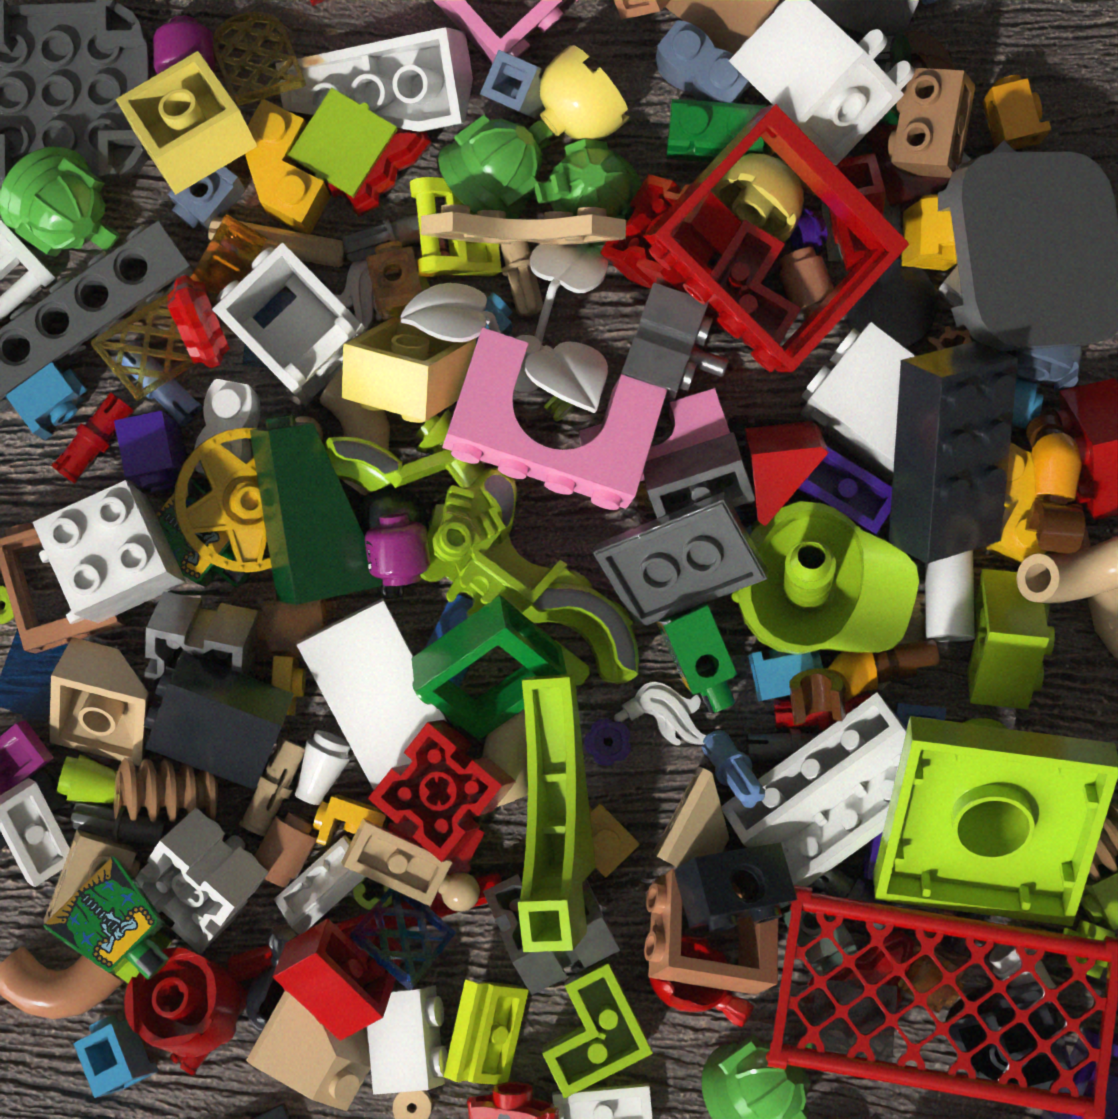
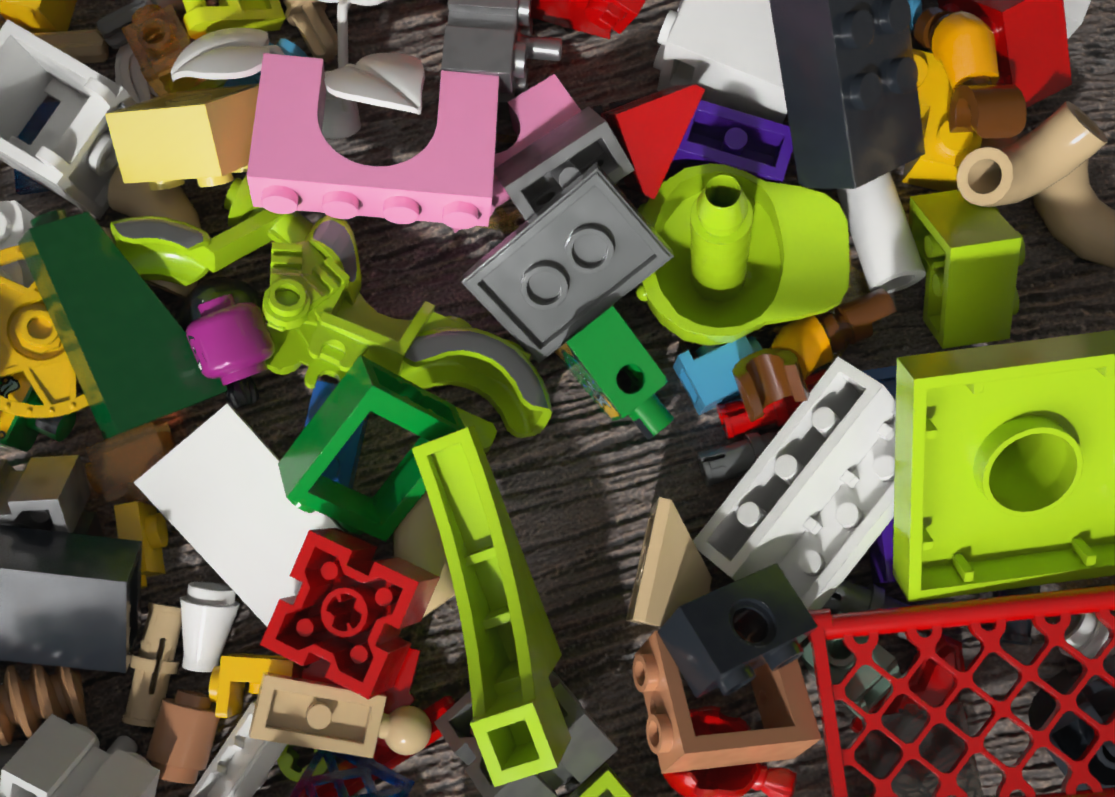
camera: 20 degrees left, 5 degrees down
lime piece [544,395,578,422] -> none
dark purple plate [584,718,631,766] -> none
yellow bracket [589,802,640,878] -> none
white piece [614,682,707,746] -> none
medium blue axle [702,730,765,808] -> none
clear orange brick [898,947,965,1013] -> none

